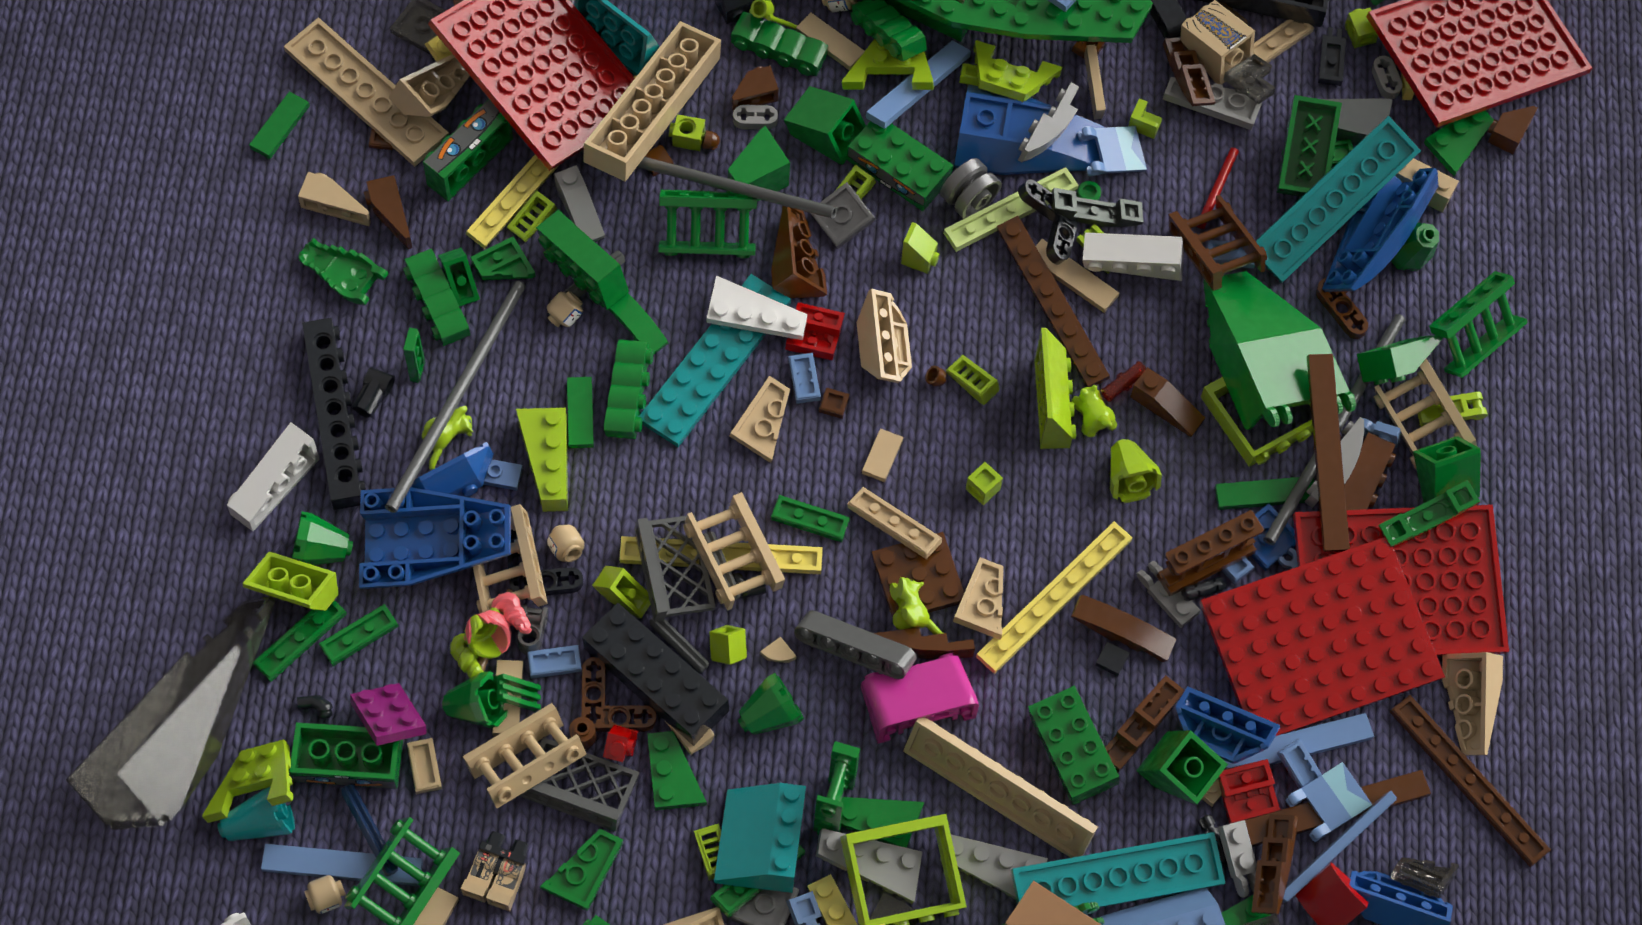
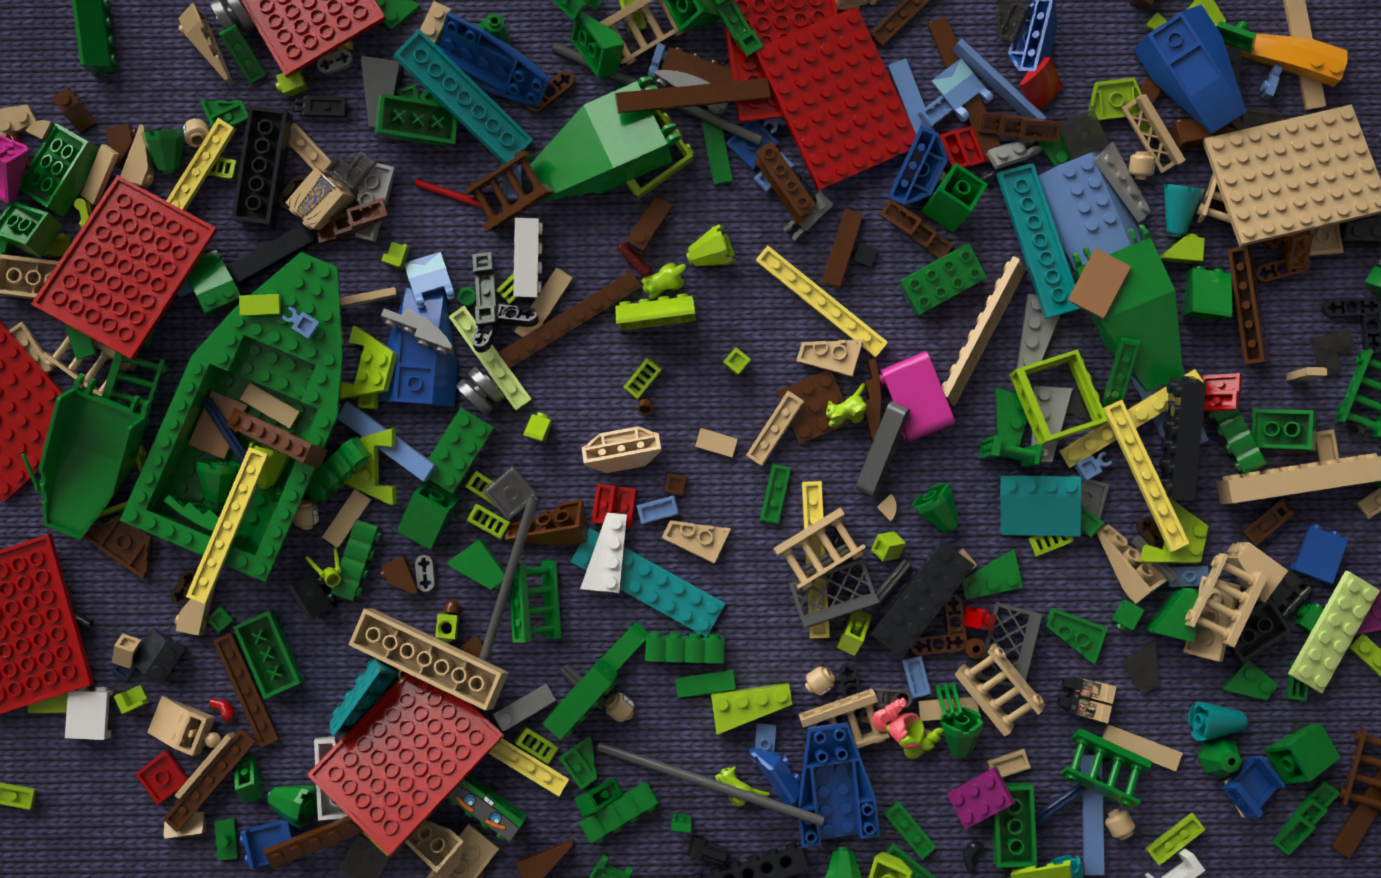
camera: 85 degrees left, 20 degrees up
none -> lime slope [467,503,510,539]

